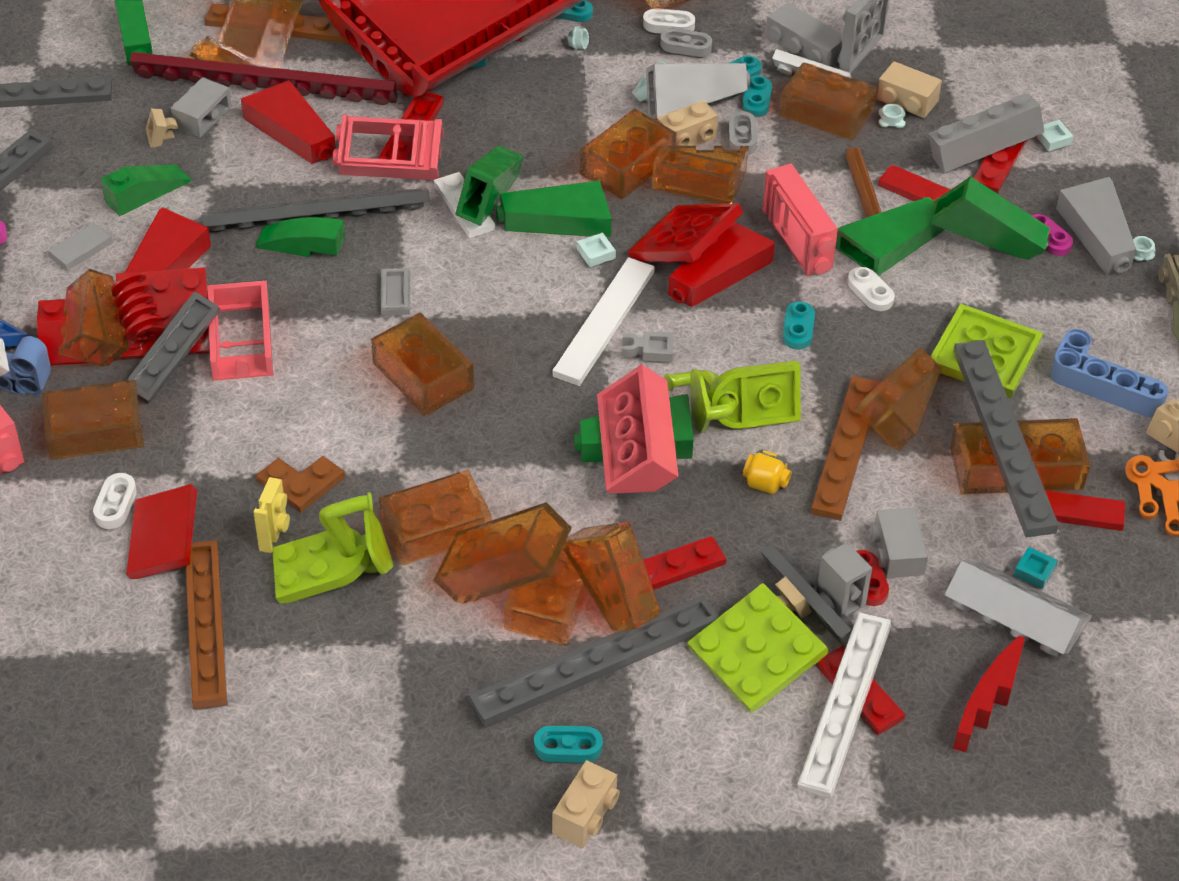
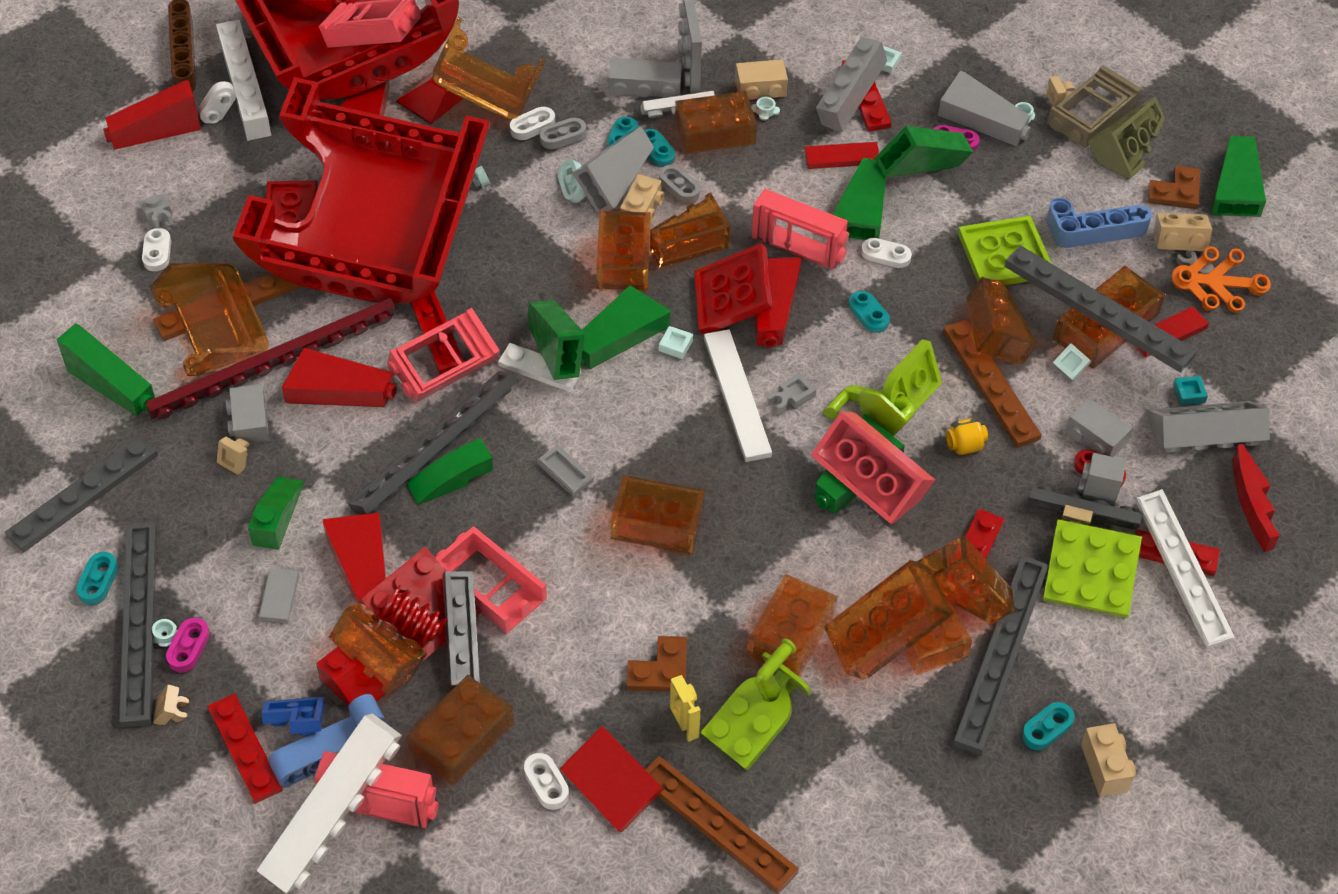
camera: 40 degrees left, 5 degrees up
dark orange axle [846,147,881,218] -> none
none -> light aqua plate [1053,343,1091,381]

